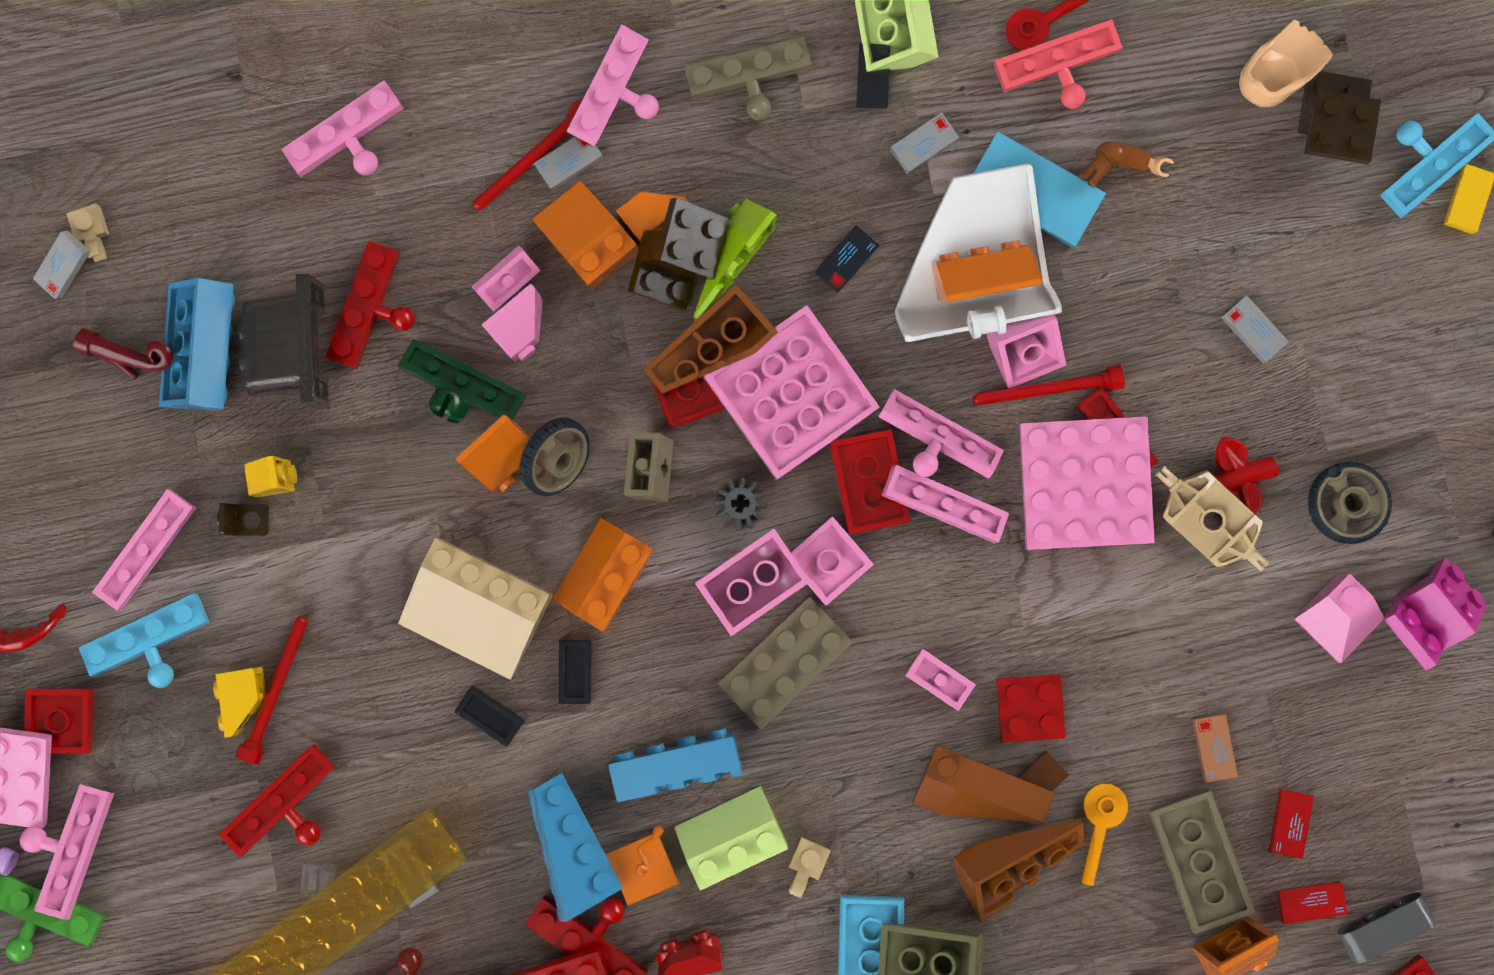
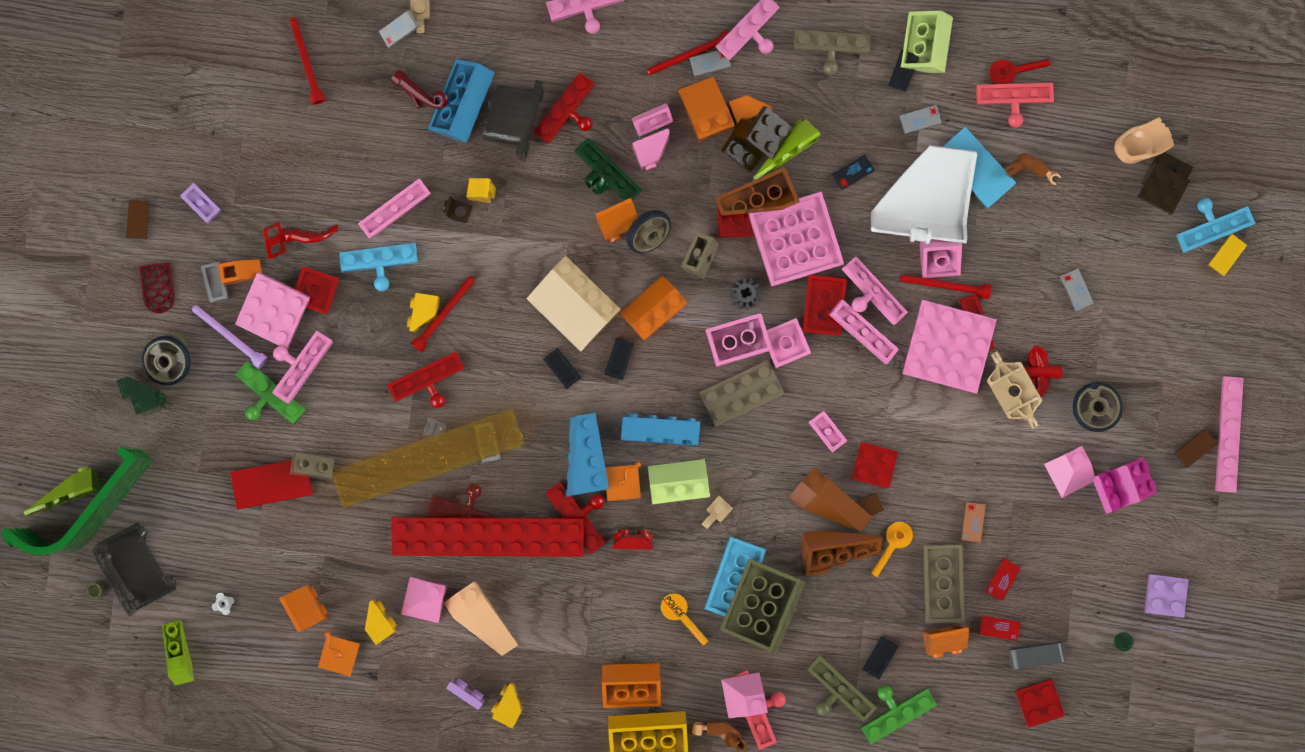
camera: 15 degrees right, 0 degrees up
orange slope [932,240,1042,302] -> none

